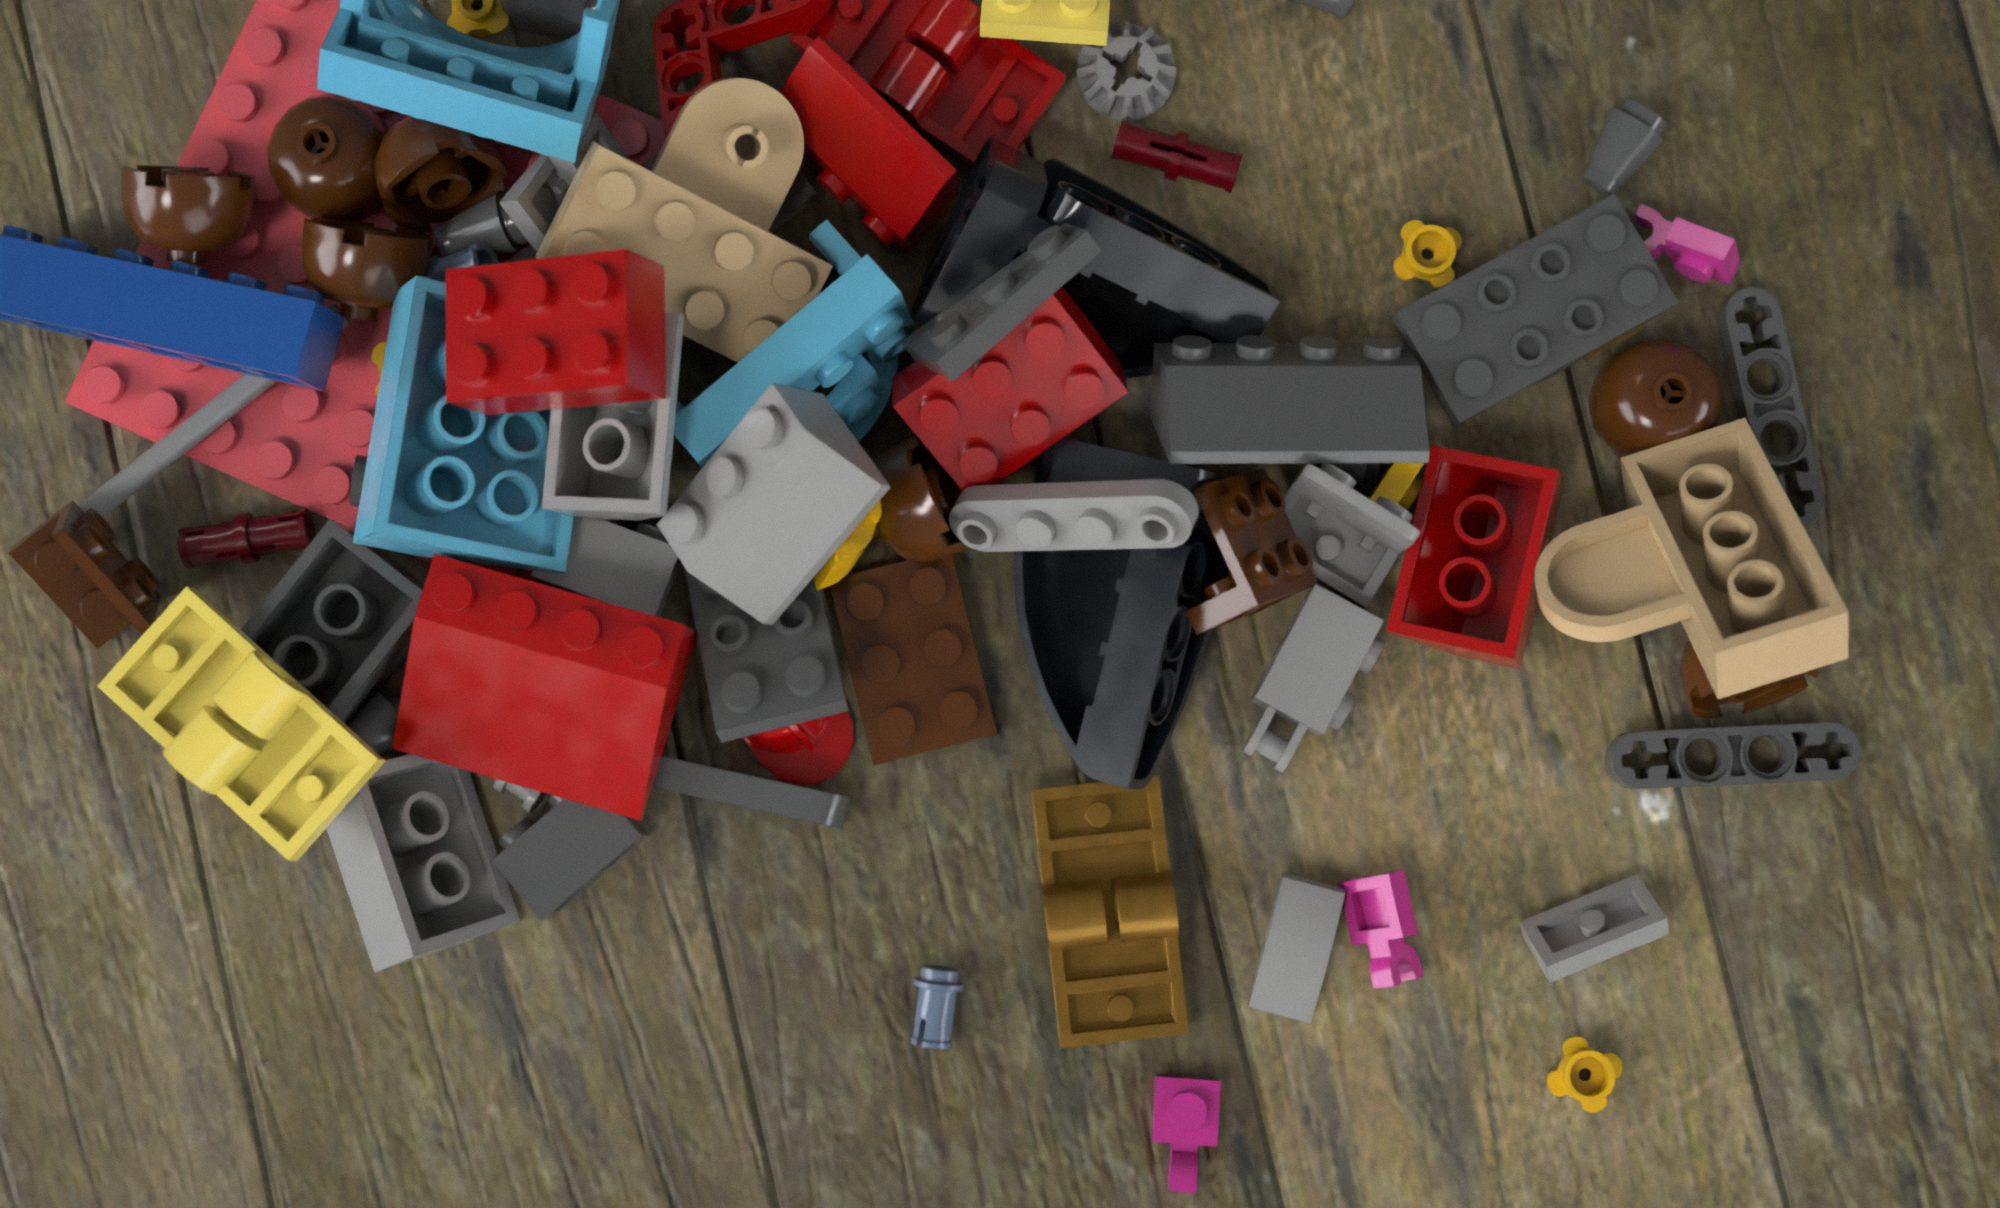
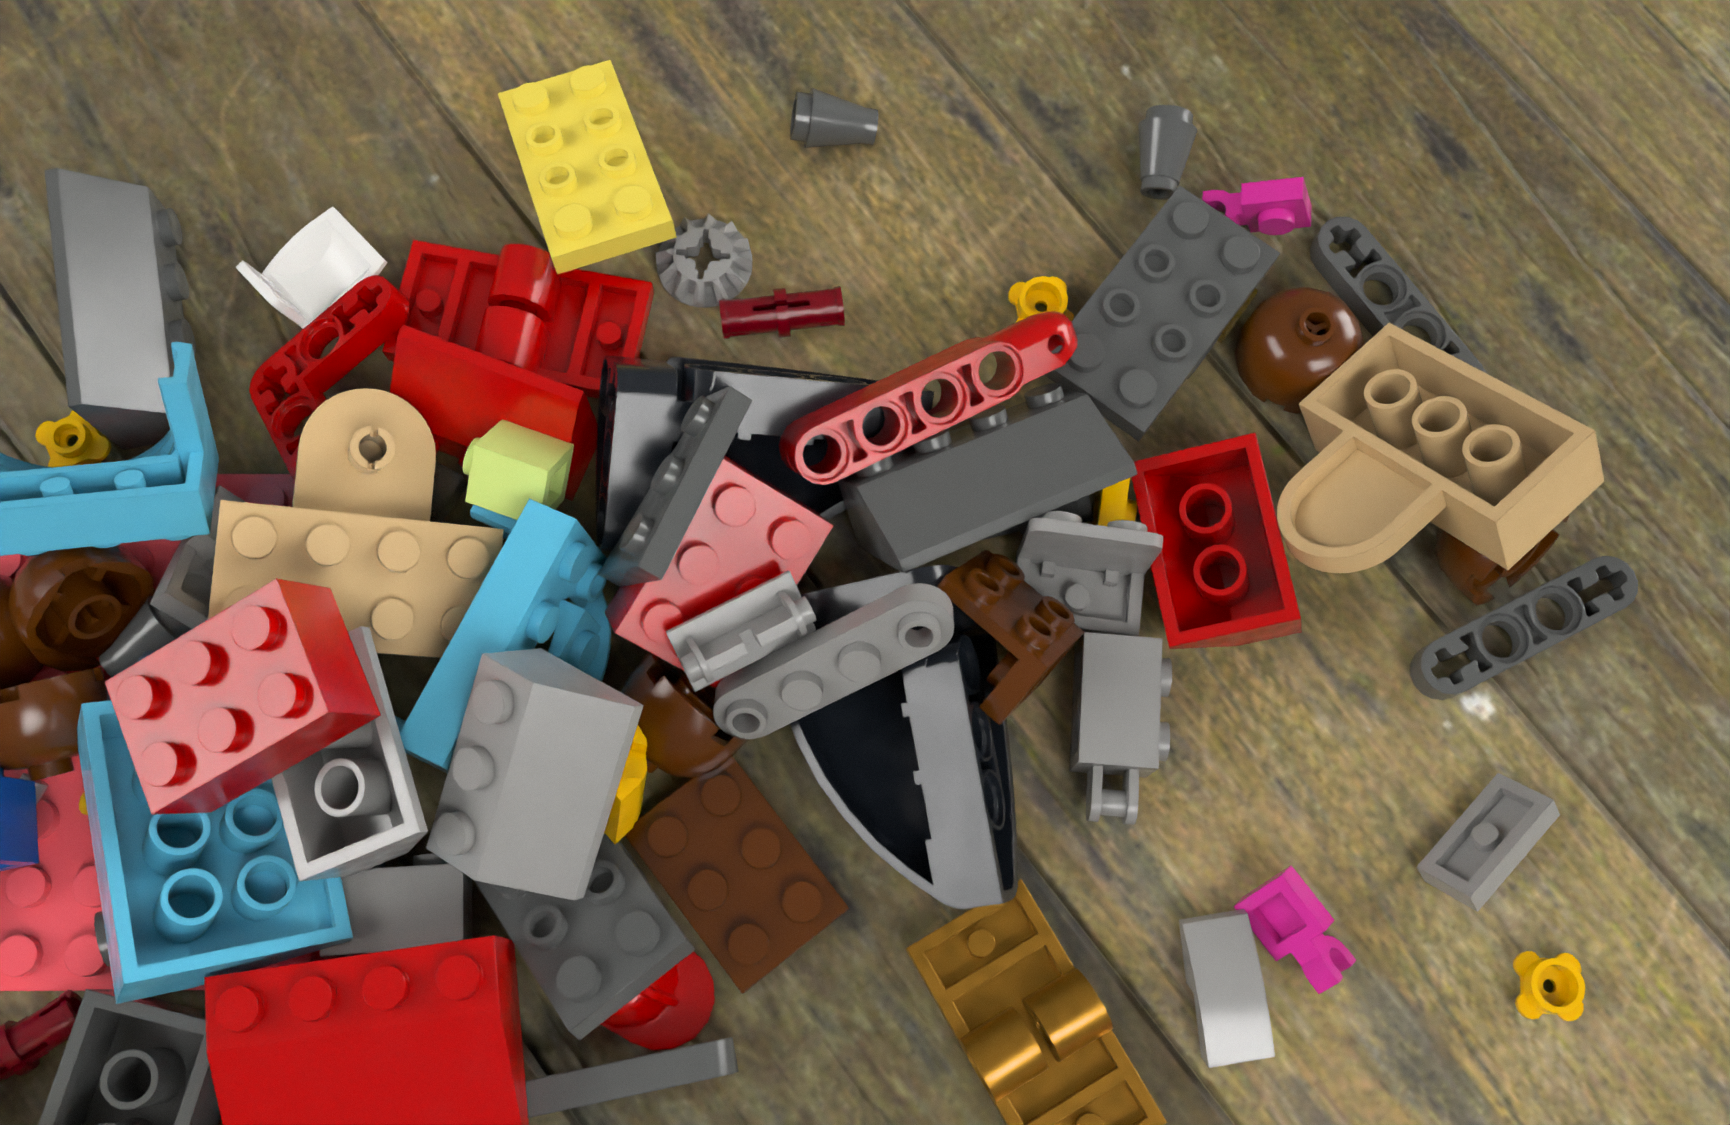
camera: 30 degrees left, 10 degrees down
none -> yellowish green brick [463,419,574,520]
none -> light grey hinge [666,571,817,692]
none -> red piece [779,311,1078,485]

